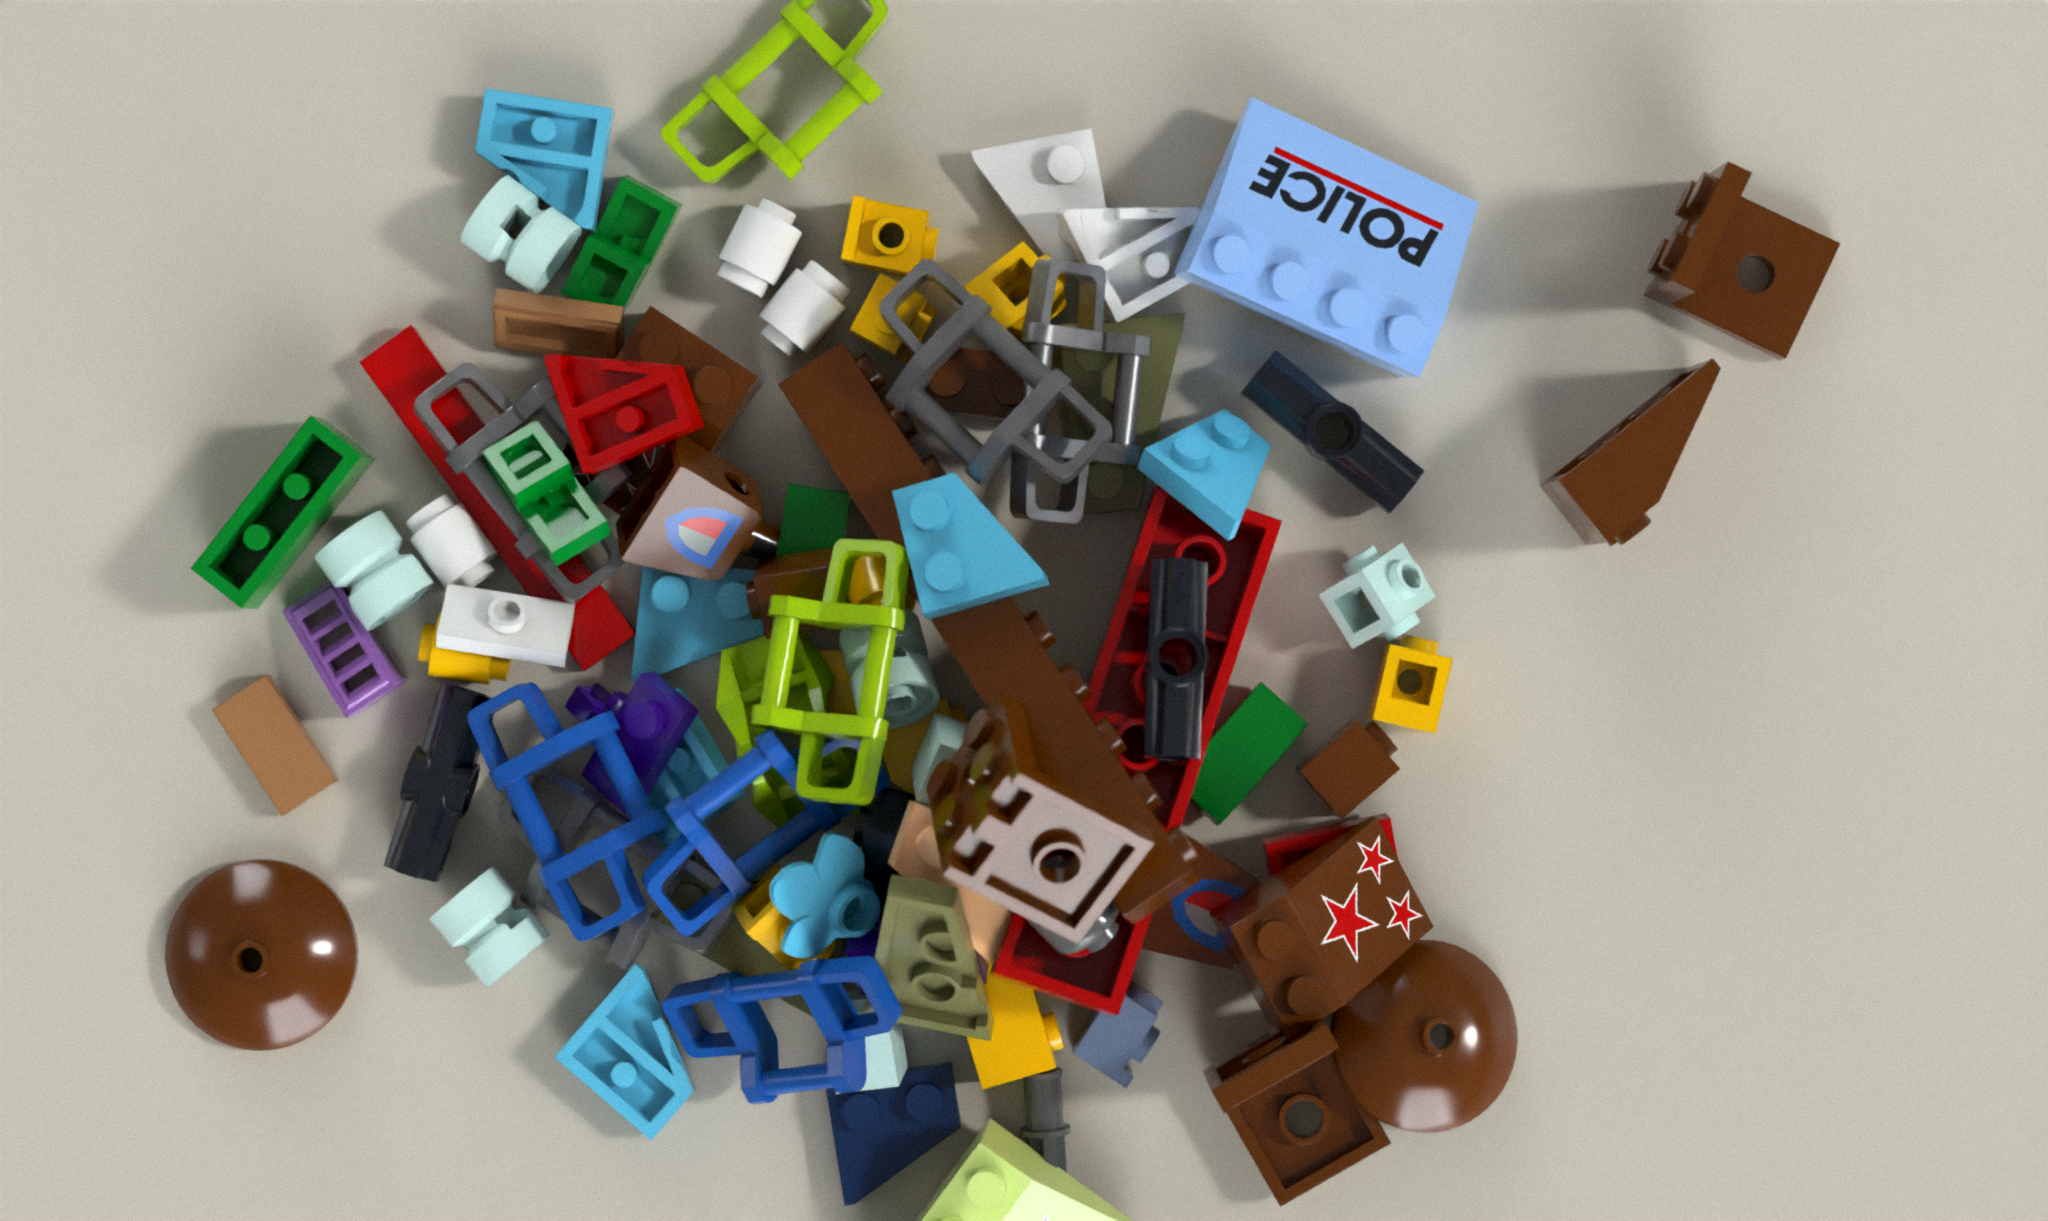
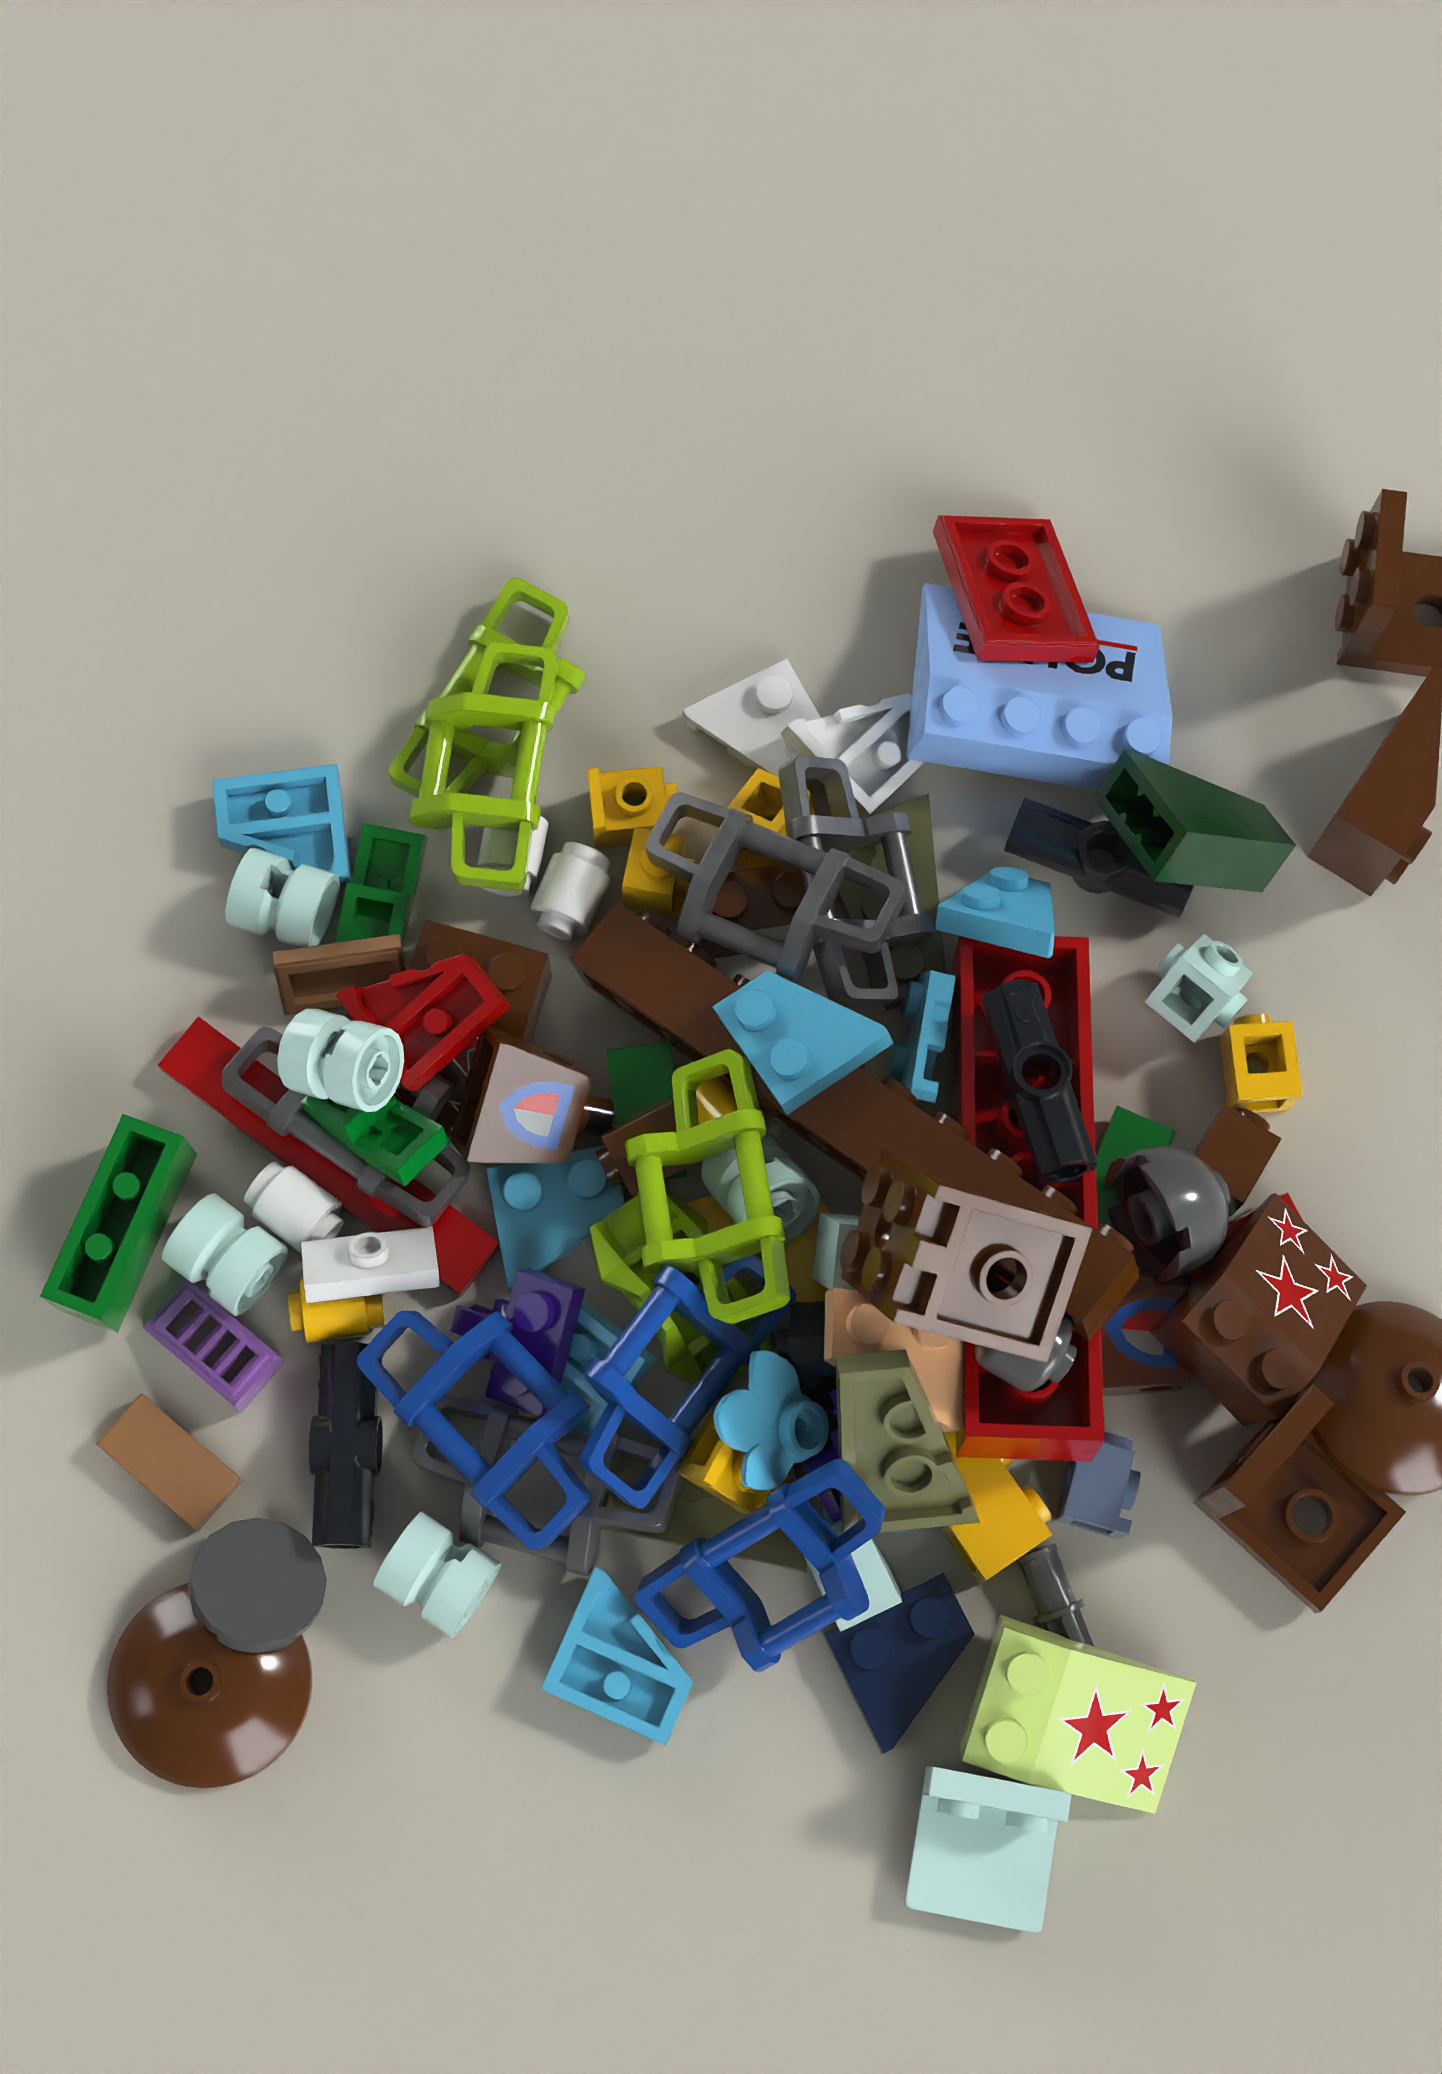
camera: 20 degrees left, 15 degrees down
none -> dark grey tile [187,1517,327,1654]
none -> light aqua wheel [277,1009,404,1112]
none -> lime bar [409,642,558,891]
none -> medium azure wing [885,970,956,1103]
none -> red tile [933,515,1100,663]
none -> dark green slope [1093,750,1296,893]
none -> dark grey cylinder [1105,1145,1230,1283]

